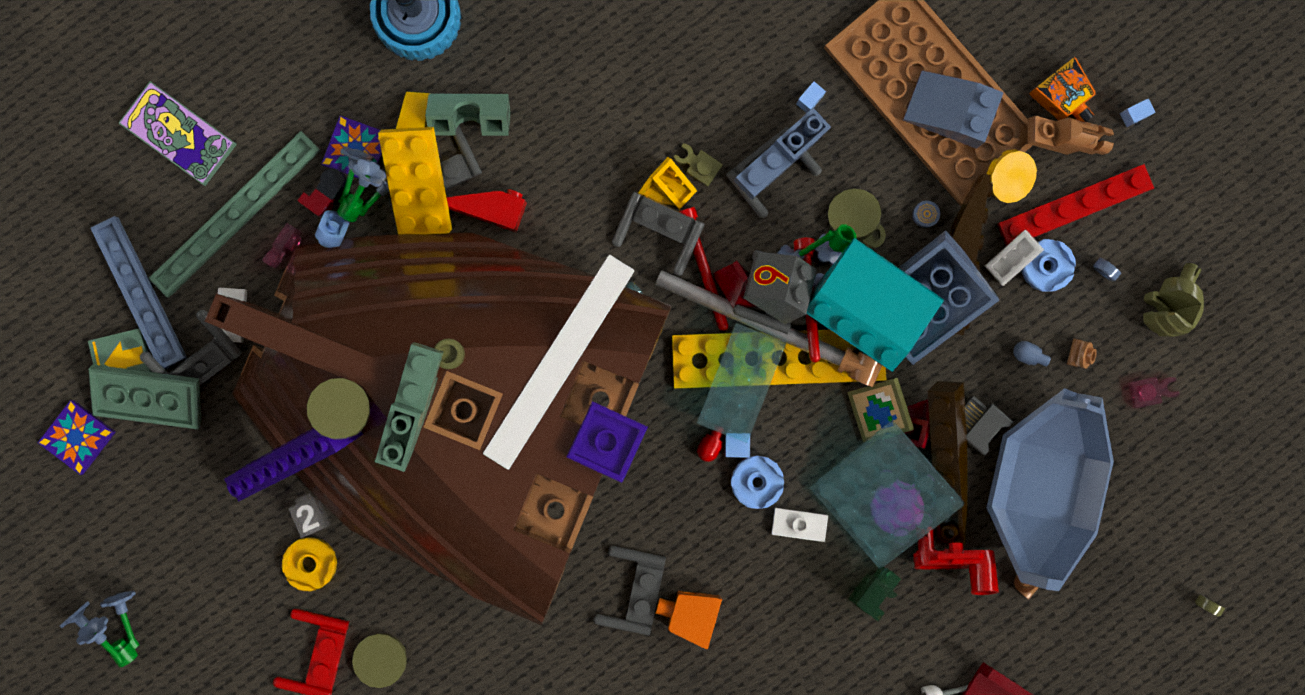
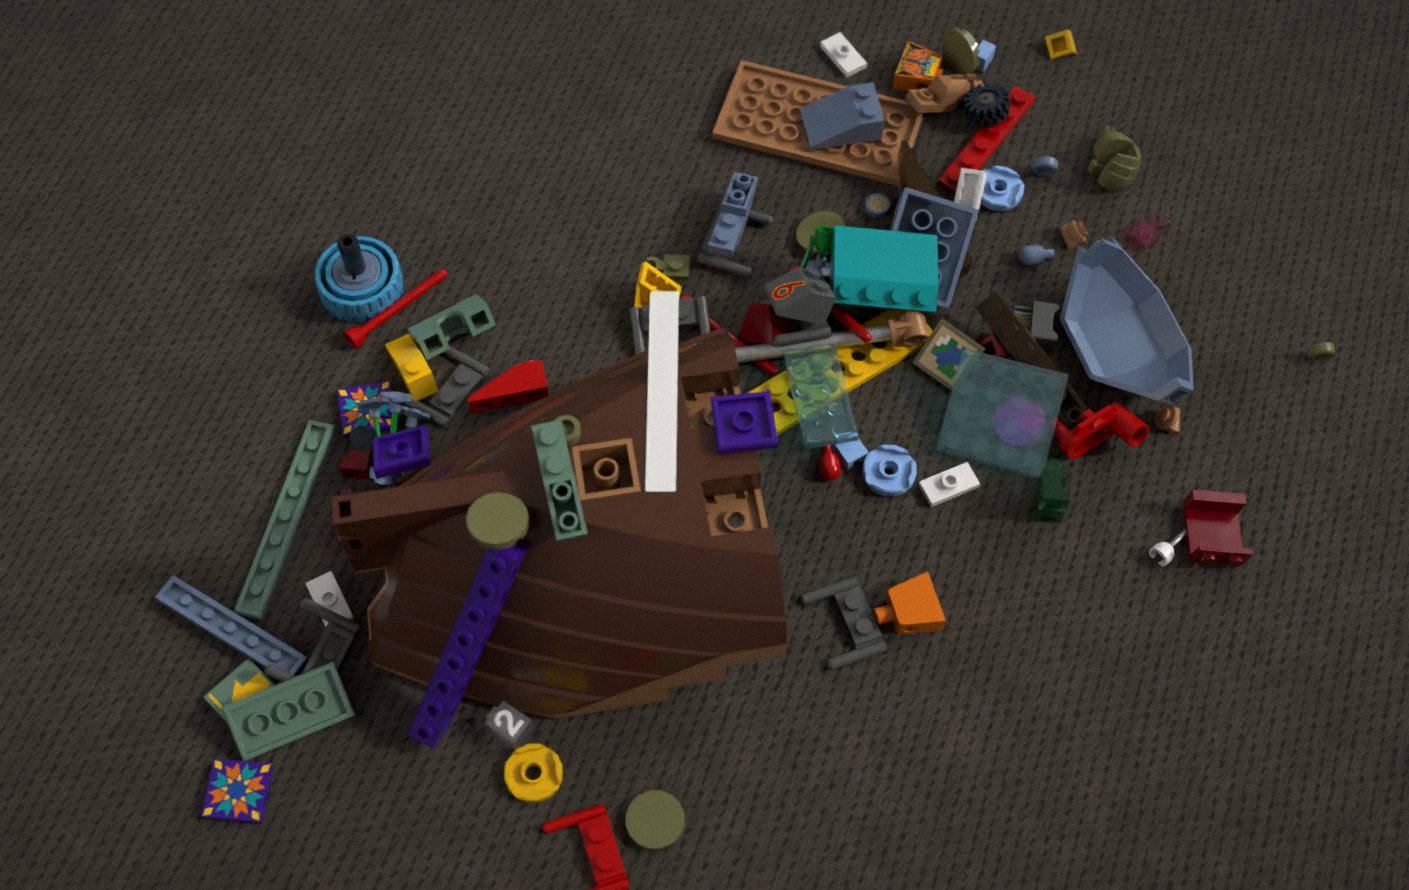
camera: 25 degrees left, 25 degrees down
tile [119,81,237,186] -> none
yellow plate [378,127,452,234] -> none
light blue piece [796,82,826,113] -> none
yellow tile [987,149,1037,203] -> none
none -> red piece [343,269,447,349]
none -> dark purple tile [373,425,431,479]
none -> white plate [820,32,867,77]
none -> olive tile [941,27,980,75]
none -> black wheel [964,83,1010,128]
none -> yellow slope [1045,29,1076,60]

